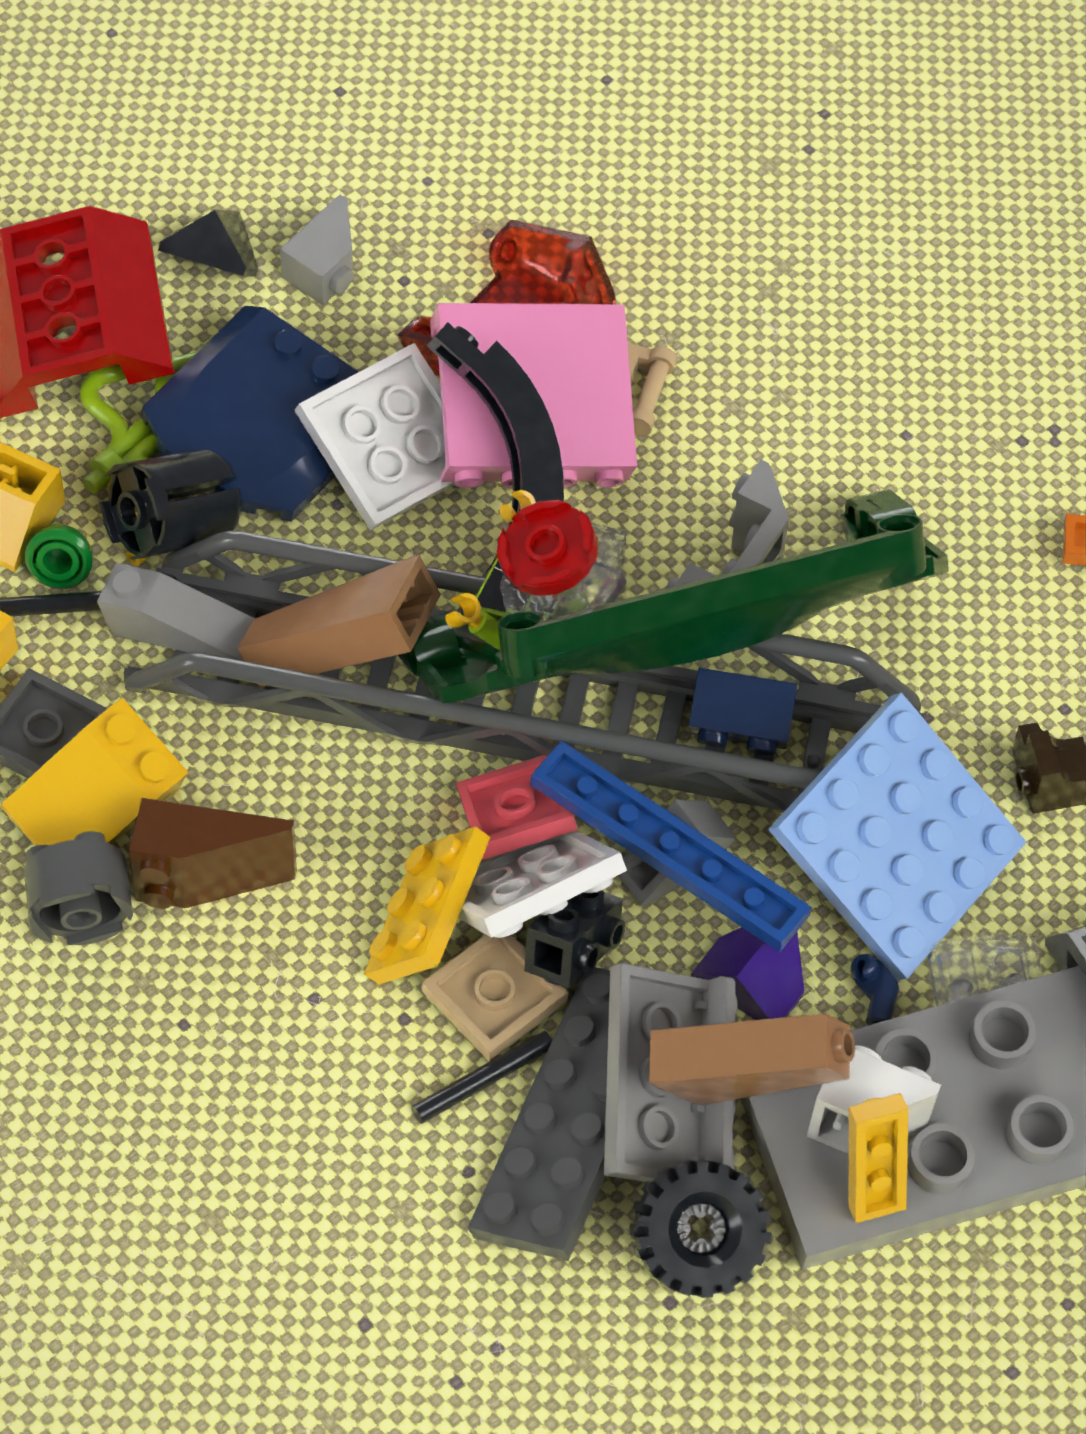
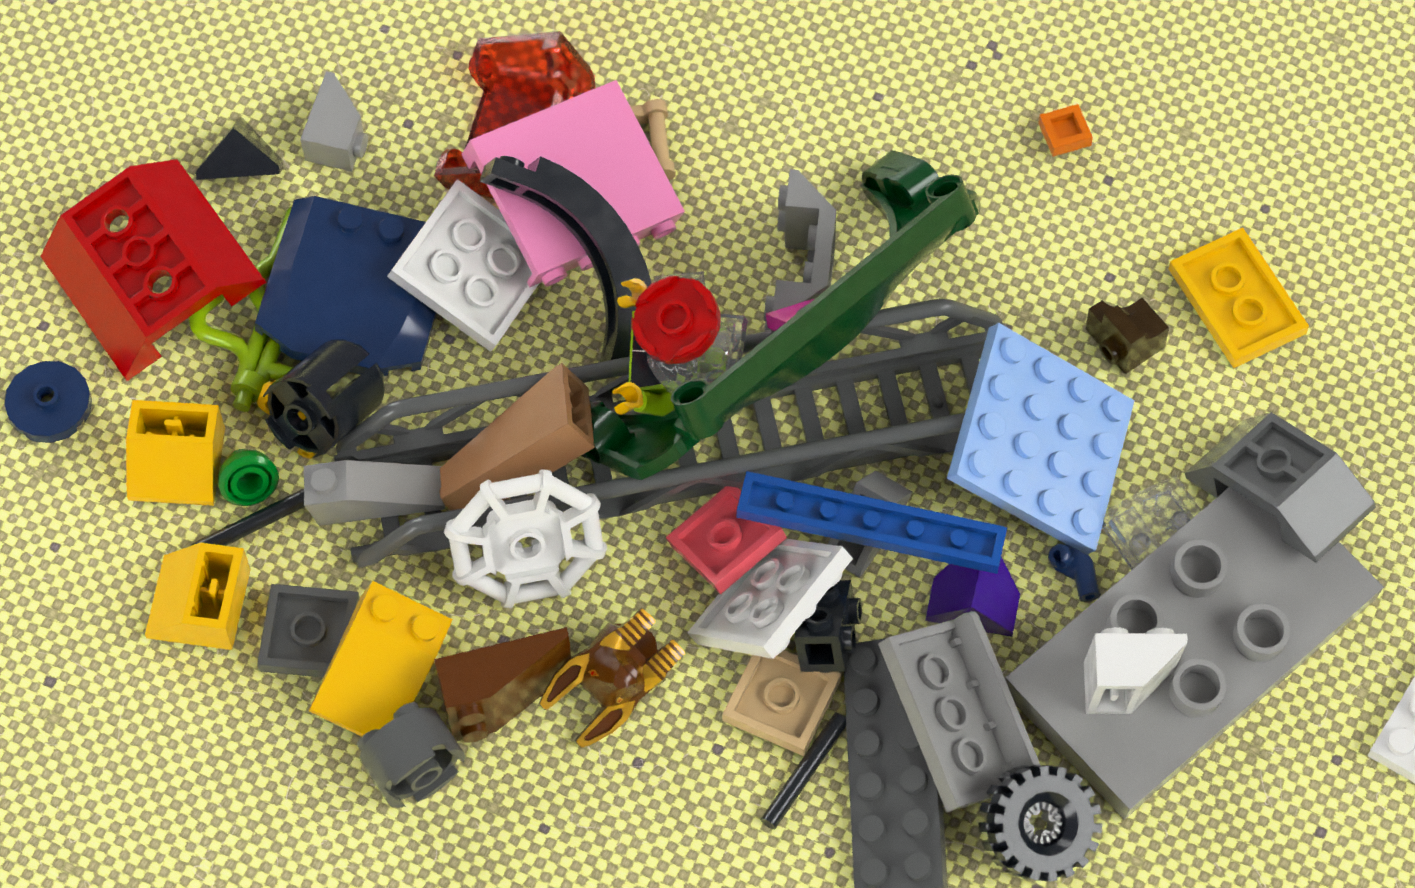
camera: 20 degrees left, 5 degrees up
yellow plate [364,826,490,985] -> none
medium nougat slope [649,1013,855,1105] -> none
dark blue brick [688,668,797,755] -> none
yellow plate [848,1093,909,1223] -> none
none -> white plate [444,469,607,608]
none -> reddish brown piece [539,607,686,748]

